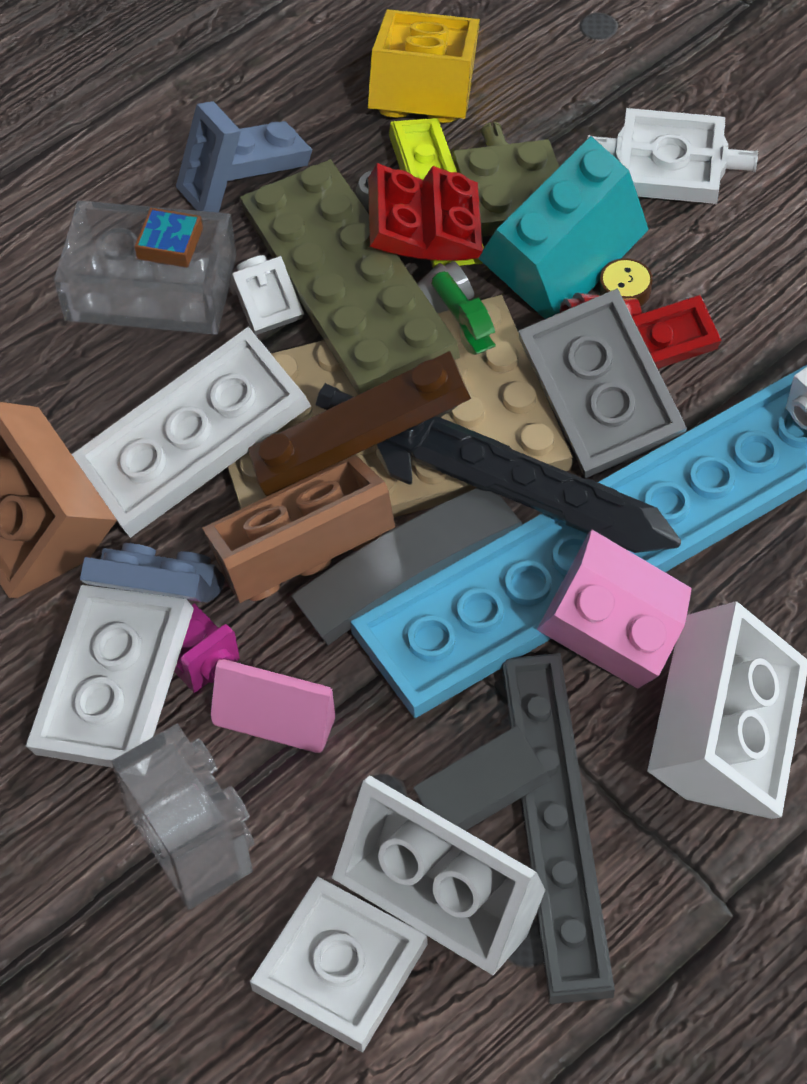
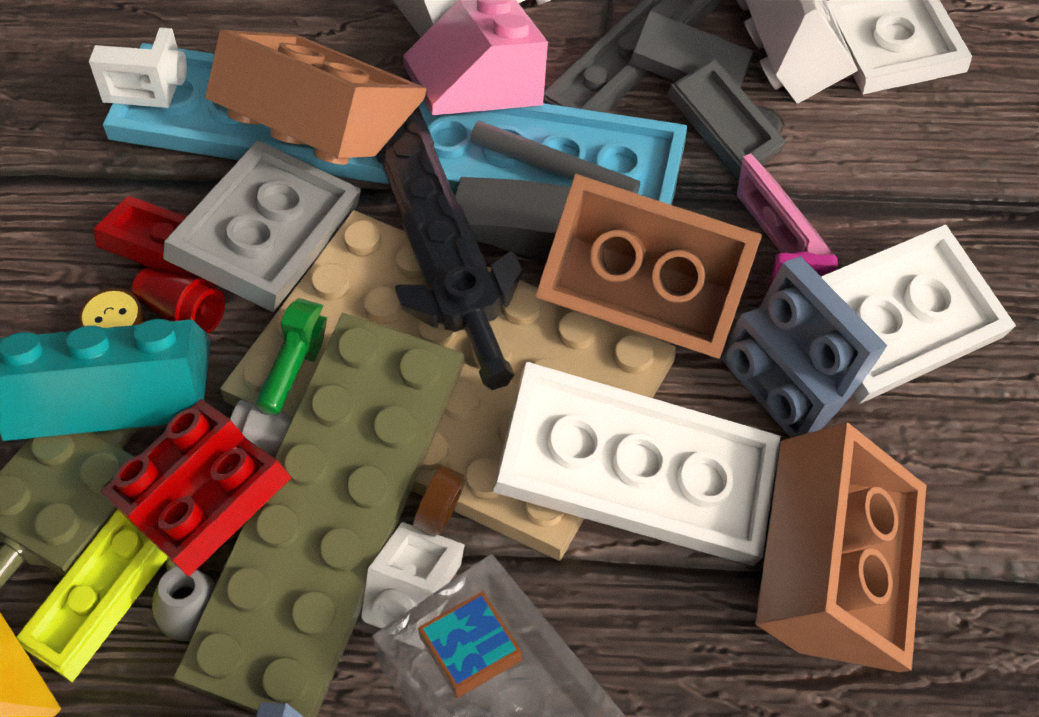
camera: 135 degrees left, 0 degrees up
clear brick [111,723,255,910] -> none
reddish brown plate [248,351,471,496] -> none
none -> nougat slope [205,30,427,165]
none -> reddish brown tile [413,465,466,537]
none -> dark grey bar [470,121,640,194]
none -> dark grey tile [667,58,787,180]

